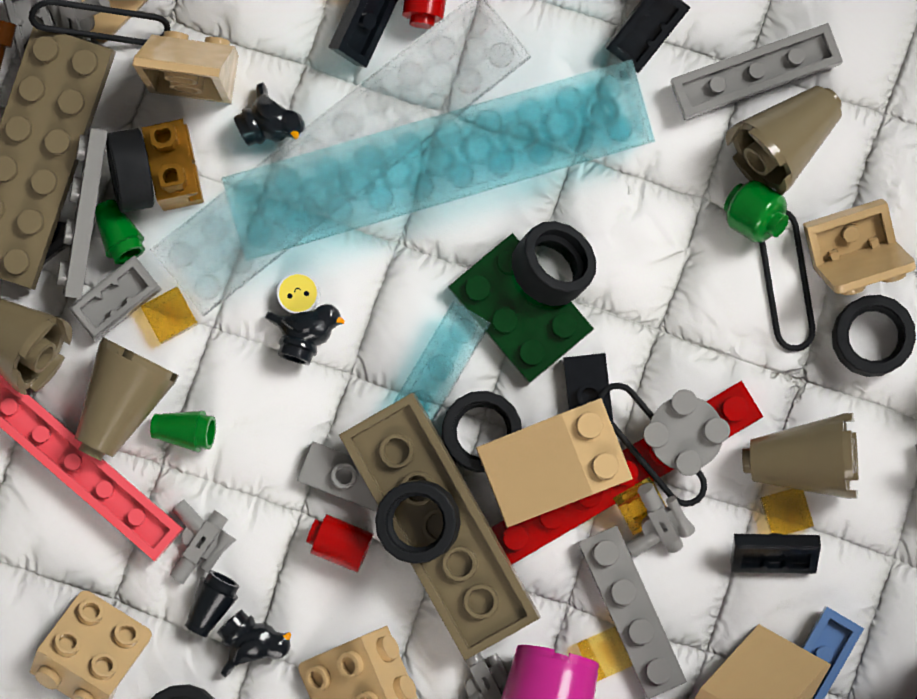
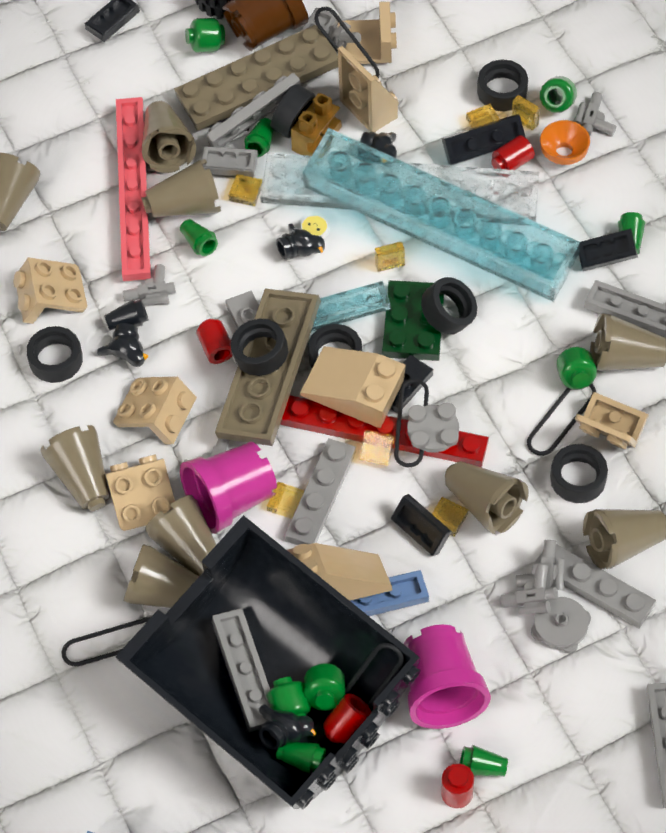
camera: 45 degrees right, 25 degrees down
light grey piece [626,483,696,557] -> none
none -> clear yellow tile [375,242,405,272]

